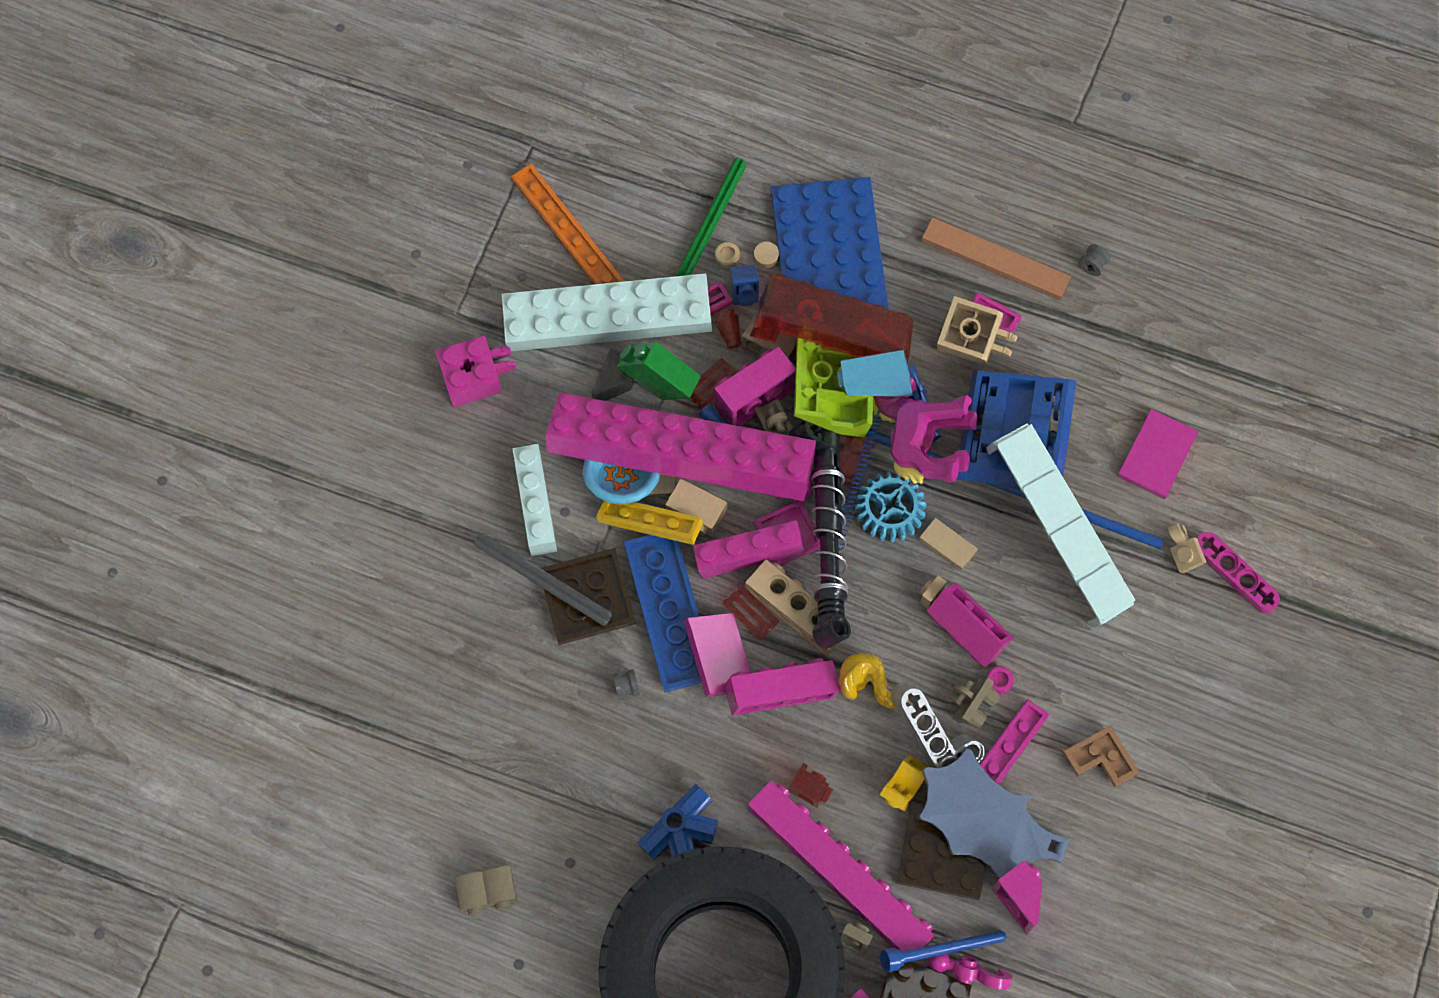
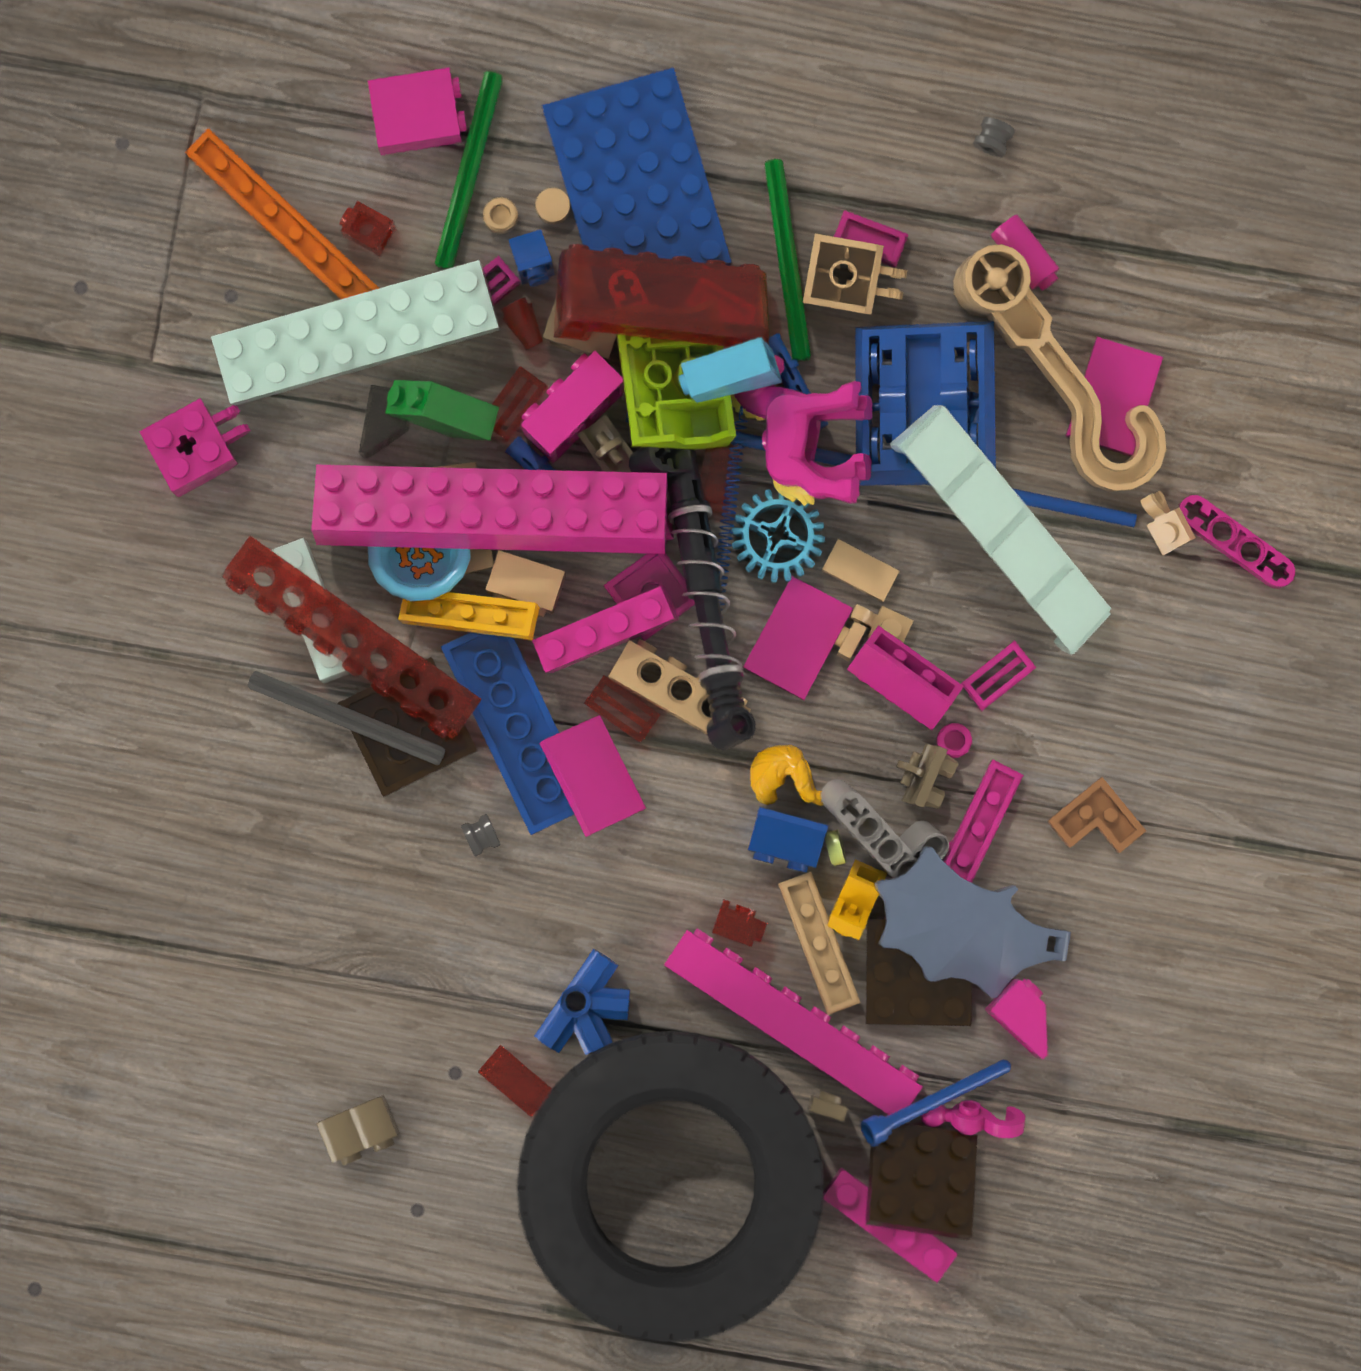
camera: 10 degrees left, 15 degrees up
dark pink brick [724,658,841,716] -> none
nougat tile [921,217,1071,301] -> none
none -> clear red brick [221,536,482,739]
none -> clear red brick [339,201,396,257]
none -> dark pink brick [368,67,467,156]
none -> clear red tile [478,1045,552,1117]
none -> dark pink tile [743,576,853,701]
none -> blue slope [748,807,828,873]
none -> green axle [765,159,811,362]
none -> tan tile [778,871,861,1015]
none -> yellowish green tile [825,829,847,866]
none -> tan plate [849,604,914,642]
none -> tan piece [953,244,1166,492]
none -> dark pink tile [961,641,1037,712]
none -> dark pink brick [990,214,1060,291]

